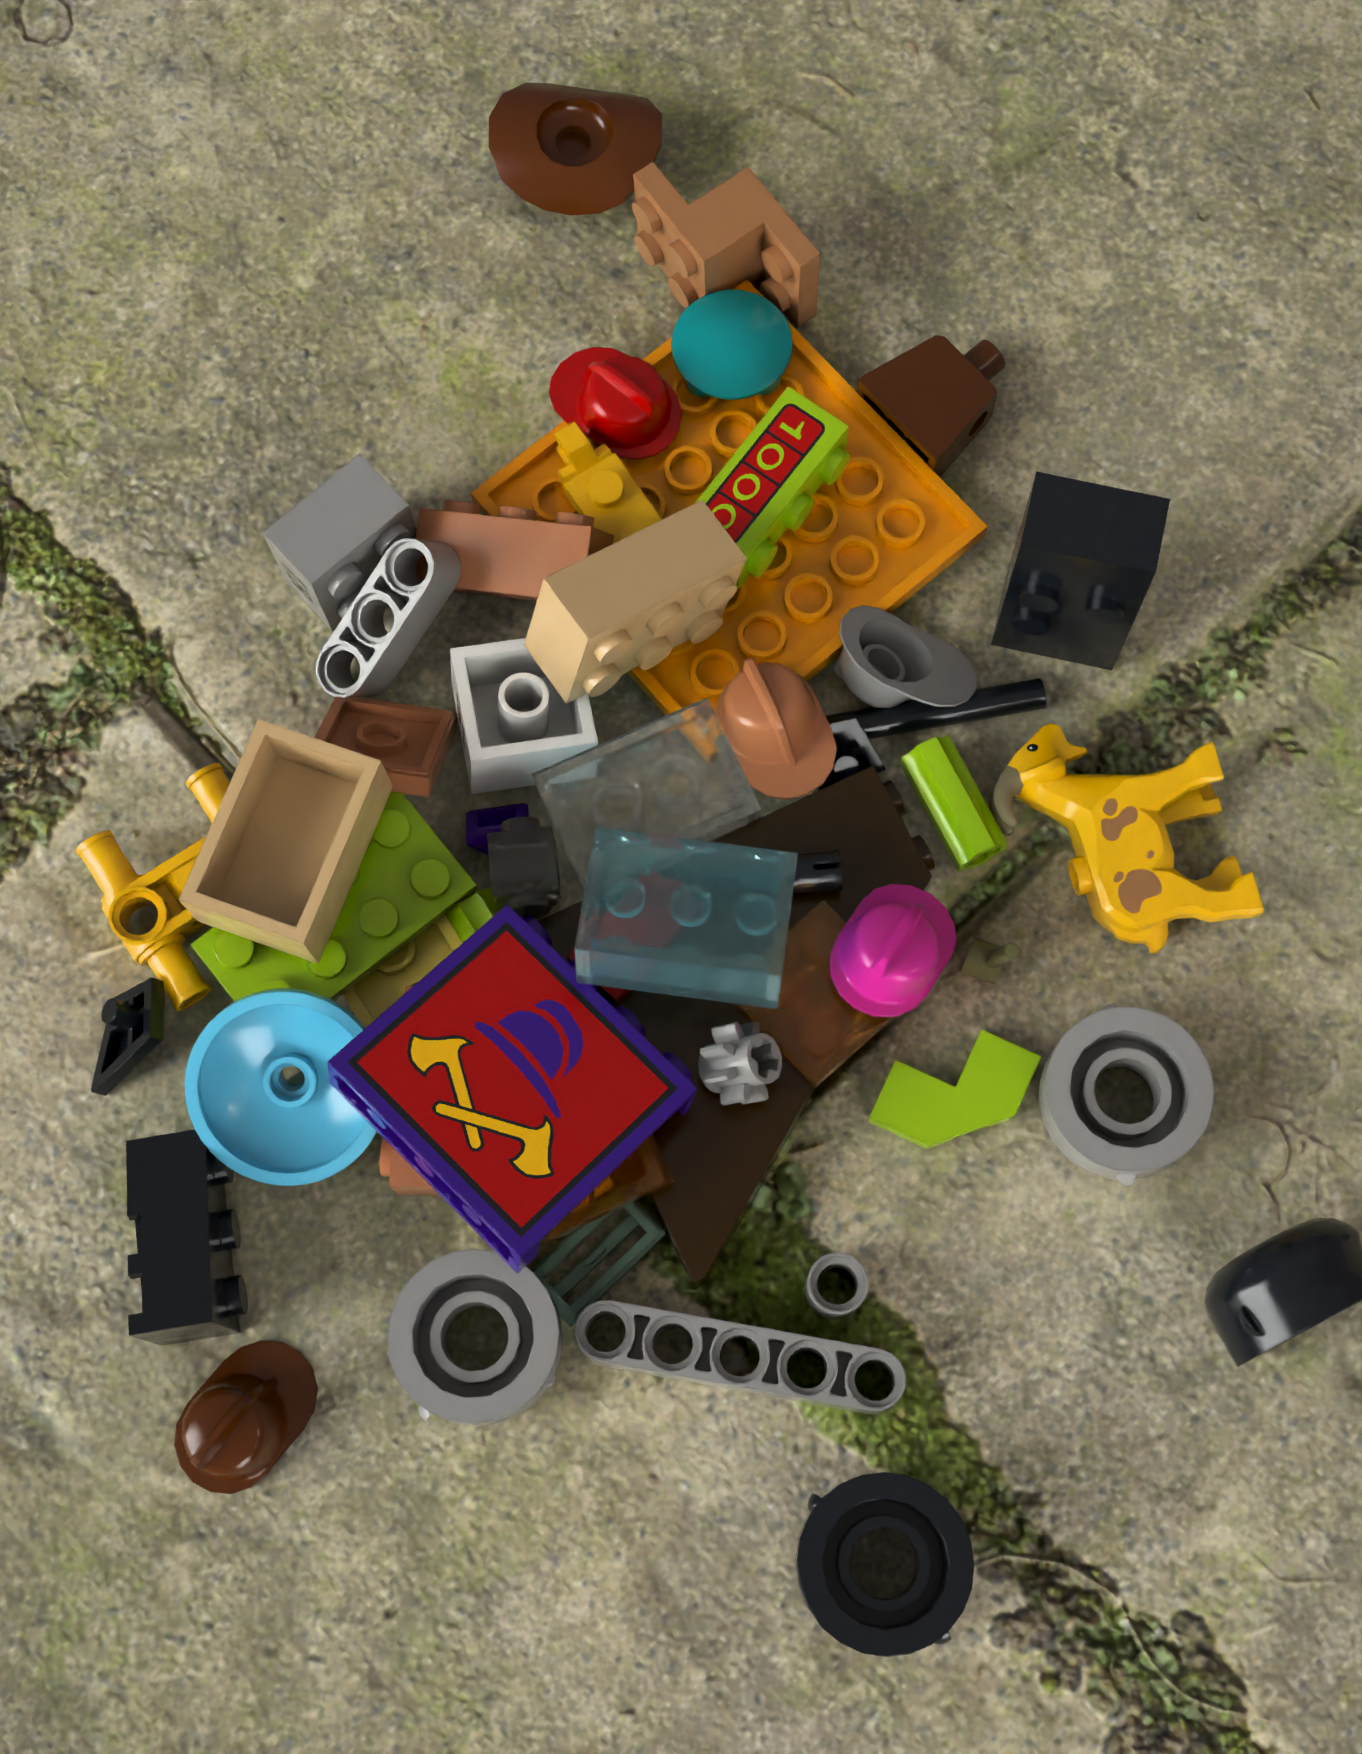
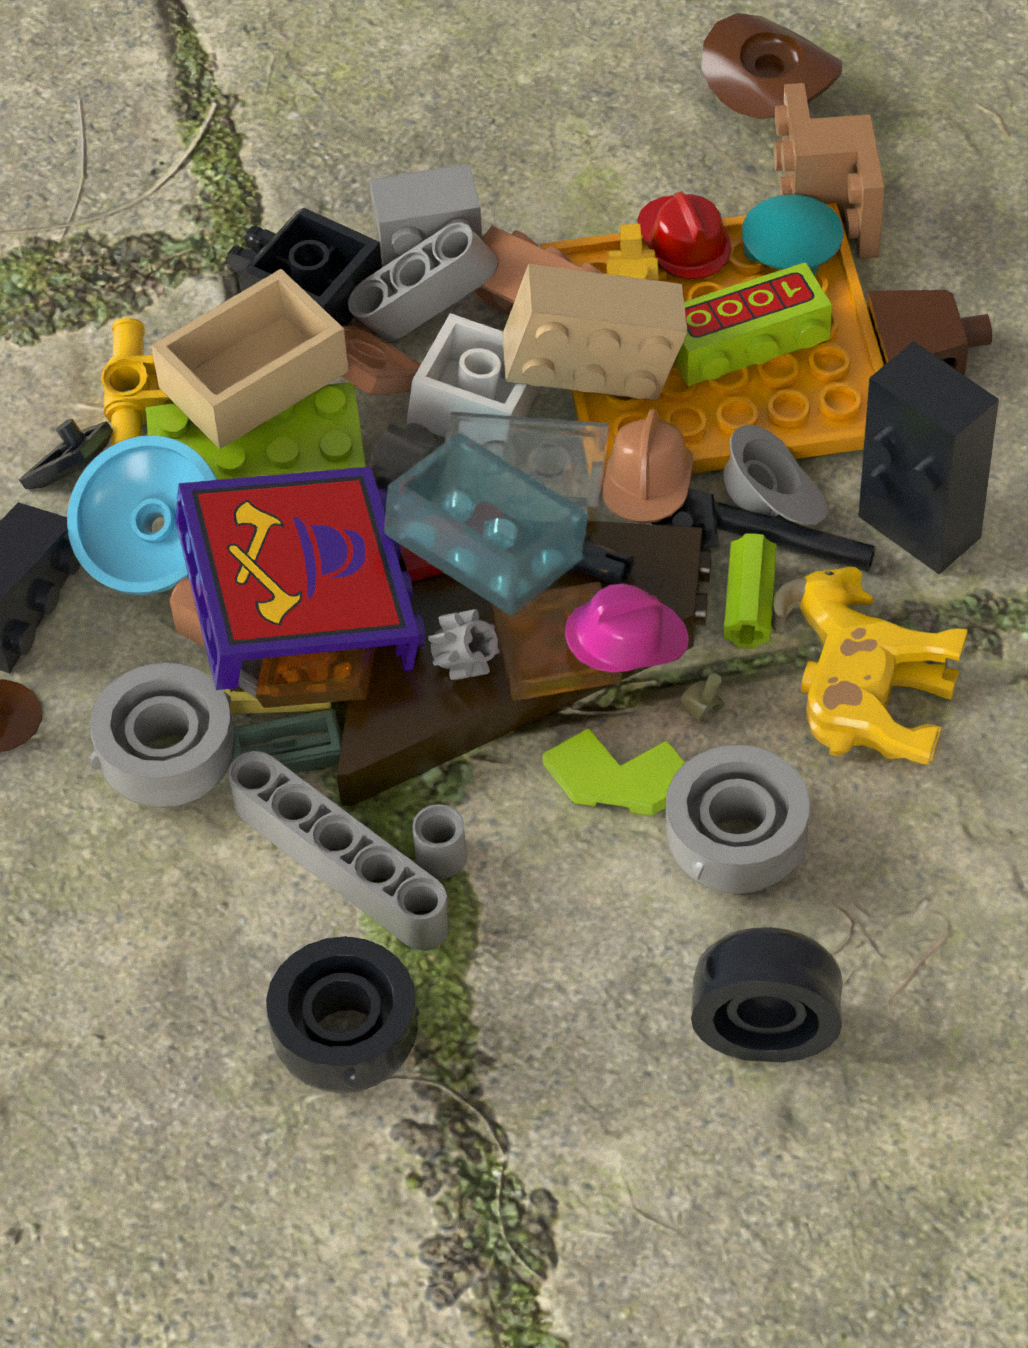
camera: 30 degrees right, 20 degrees down
none -> black hinge [225,208,382,326]

